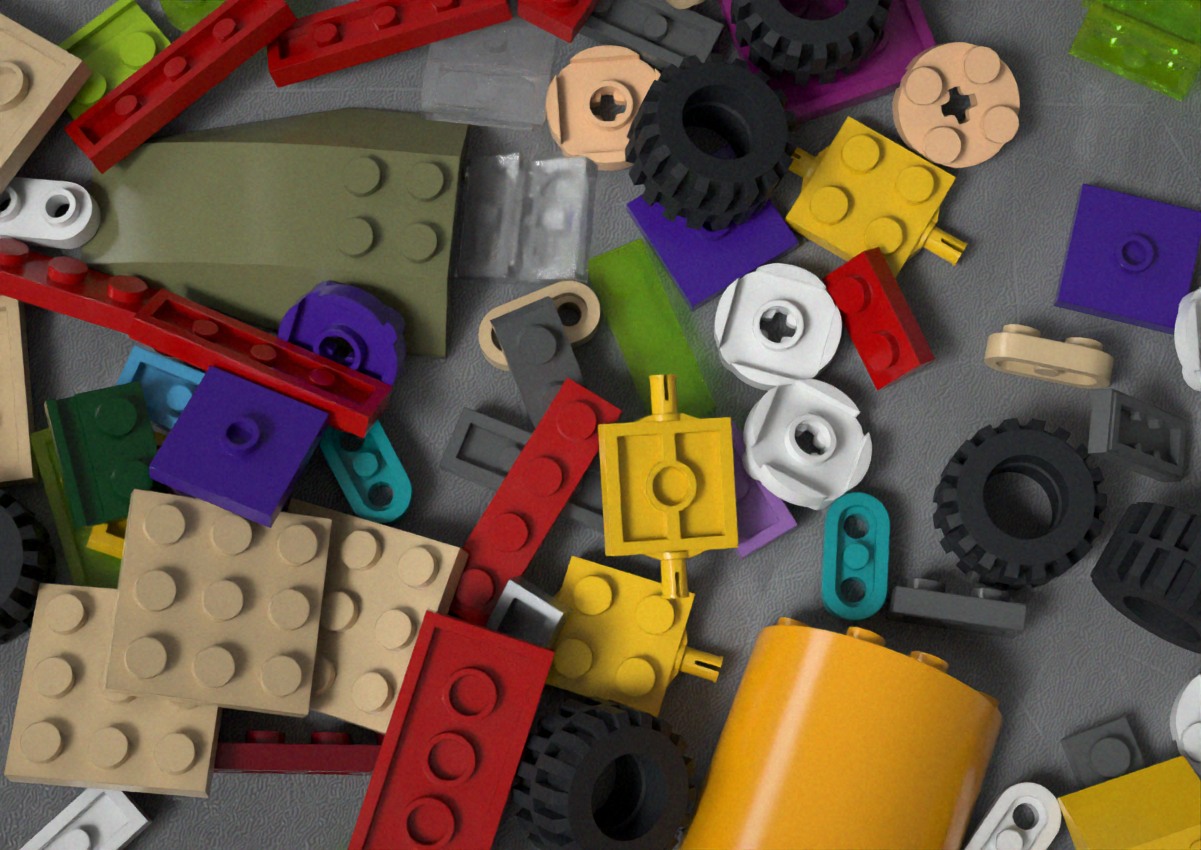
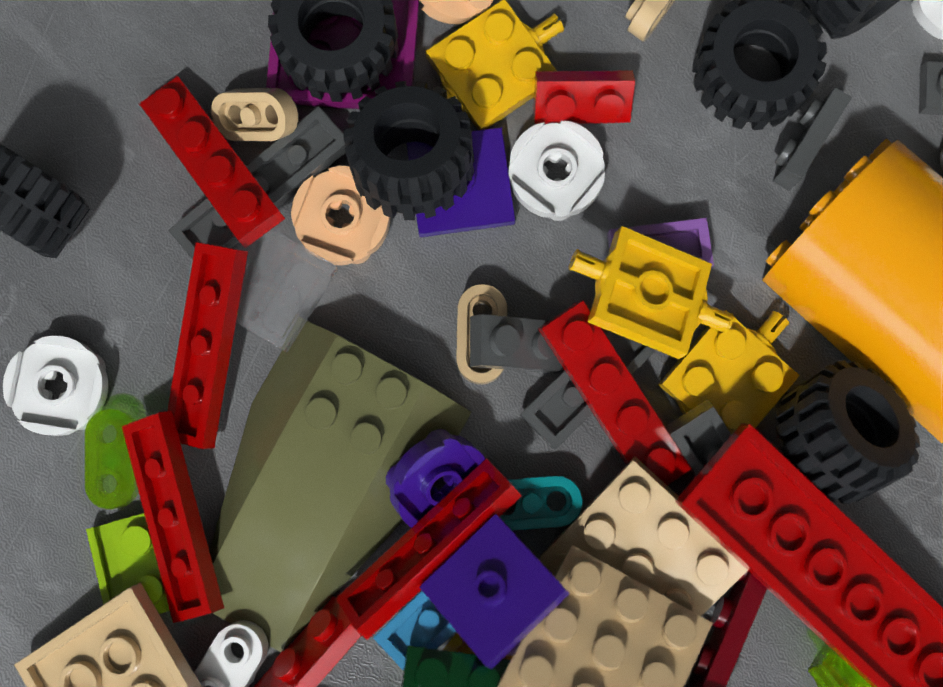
camera: 65 degrees left, 5 degrees up
clear slope [454,153,598,285] -> none
clear neon green plate [584,238,716,418] -> none
white plate [742,379,872,510] -> none
teal plate [820,492,890,623] -> none

